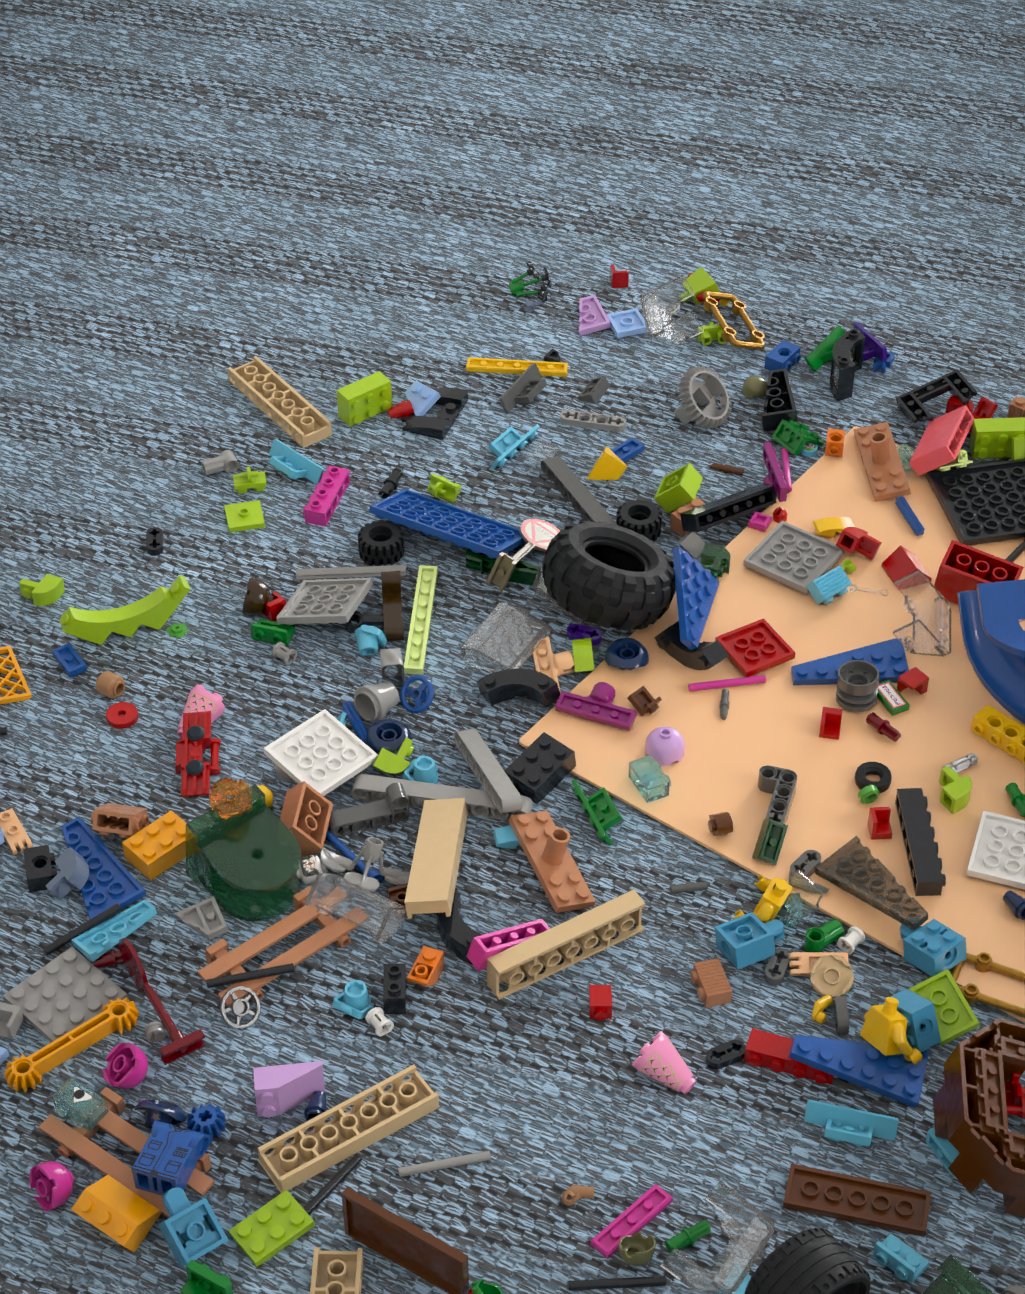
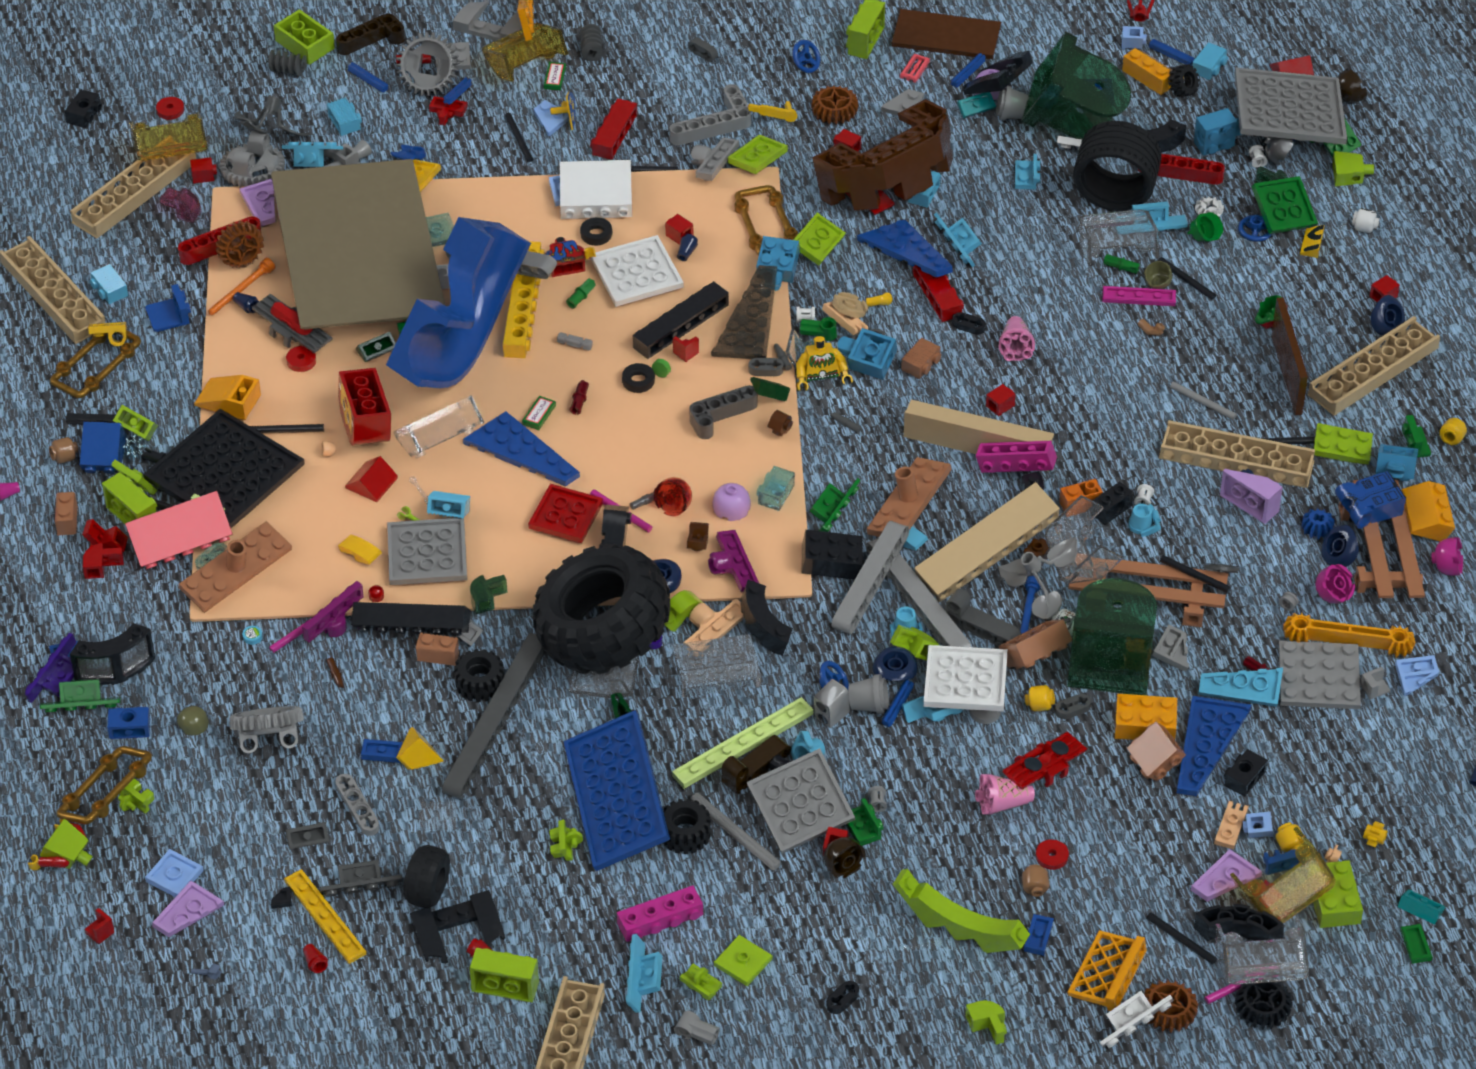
camera: 130 degrees left, 5 degrees up
black bar [43,903,122,956] -> none
sand blue brick [46,847,89,899] -> none
clear light blue brick [52,1077,108,1131] -> none
dark red piece [119,938,205,1065] -> none
clear orange plate [209,777,252,819] -> none
black pin [378,468,403,499] -> none
light blue wing [405,381,441,416] -> none
dark tan piece [486,519,560,592] -> none
medium azure bracket [488,424,540,470] -> none
plant [509,261,552,302] -> none
clear windscreen [640,275,704,344] -> none
lime brick [654,463,703,513] -> none
blue wing [672,546,719,650] -> none
dark pink tile [748,512,772,532] -> none
black wedge [762,368,797,431] -> none
green bracket [772,419,824,456] -> none
reddish brown plate [783,1164,932,1237] -> none
red panel [819,707,843,740] -> none
orange brick [825,428,845,457] -> none
dark grey beam [833,996,849,1034] -> none
red brick [836,526,882,560] -> none
dark grey wheel [836,660,879,712] -> none
yellow torso [860,997,923,1064] -> none
dark azure brick [880,989,941,1052] -> none
blue axle [895,496,925,536] -> none
black wedge [896,369,977,423] -> none
red panel [897,667,929,695] -> none
lime brick [939,765,972,814] -> none
none -> red cone [303,944,328,973]
none -> black tyre [403,845,450,908]
none -> clear red cylinder [653,477,692,516]

